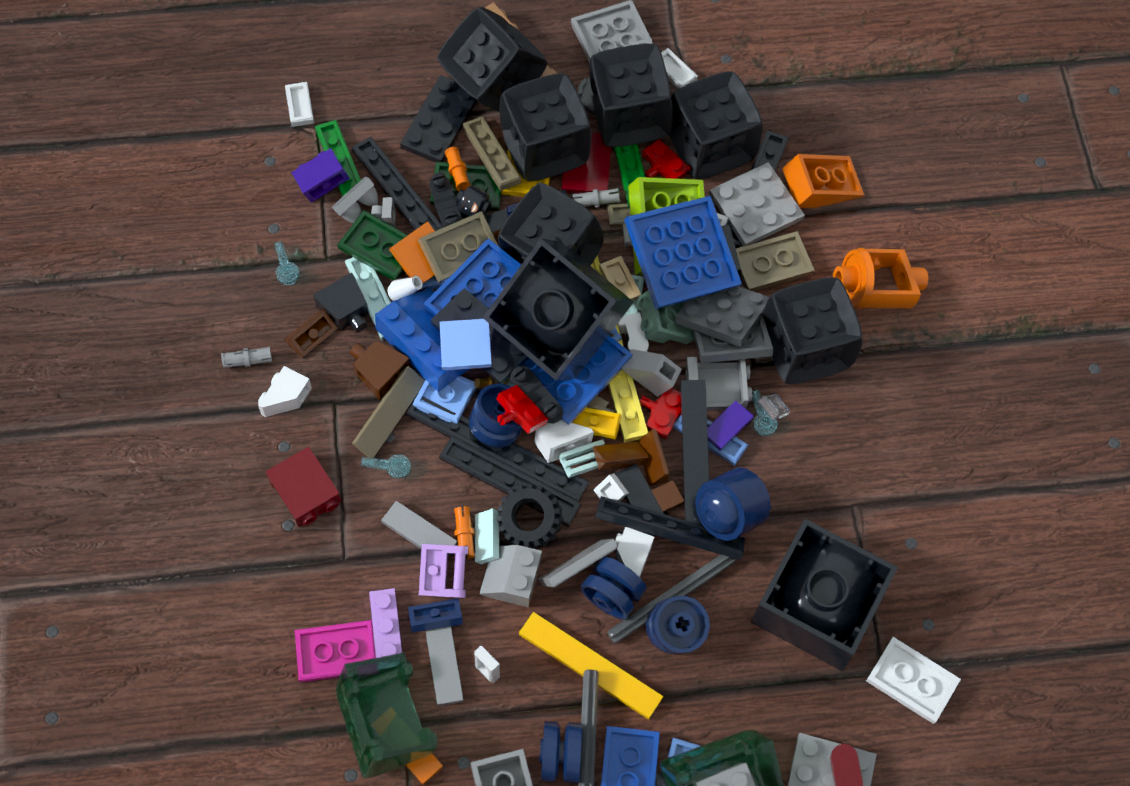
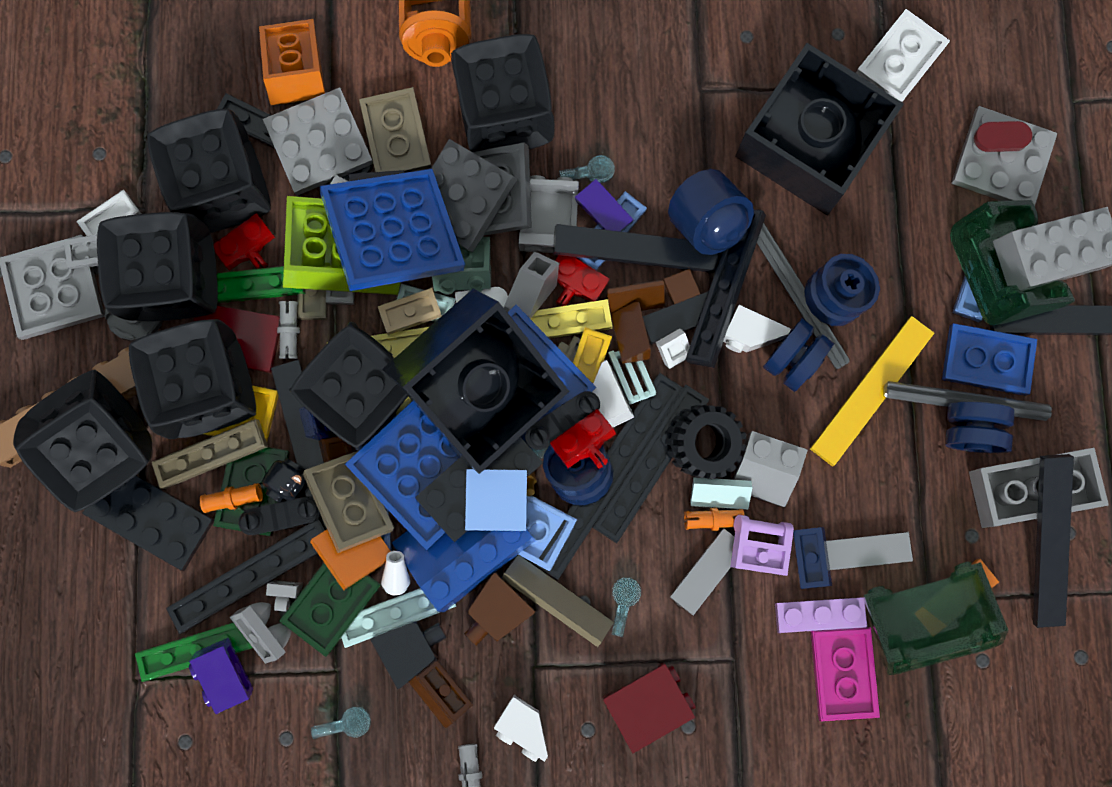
camera: 85 degrees left, 15 degrees up
white tile [285,82,314,127] -> none
white tile [474,646,500,683] -> none
light grey tile [538,539,618,587] -> none
clear tile [758,394,790,420] -> none

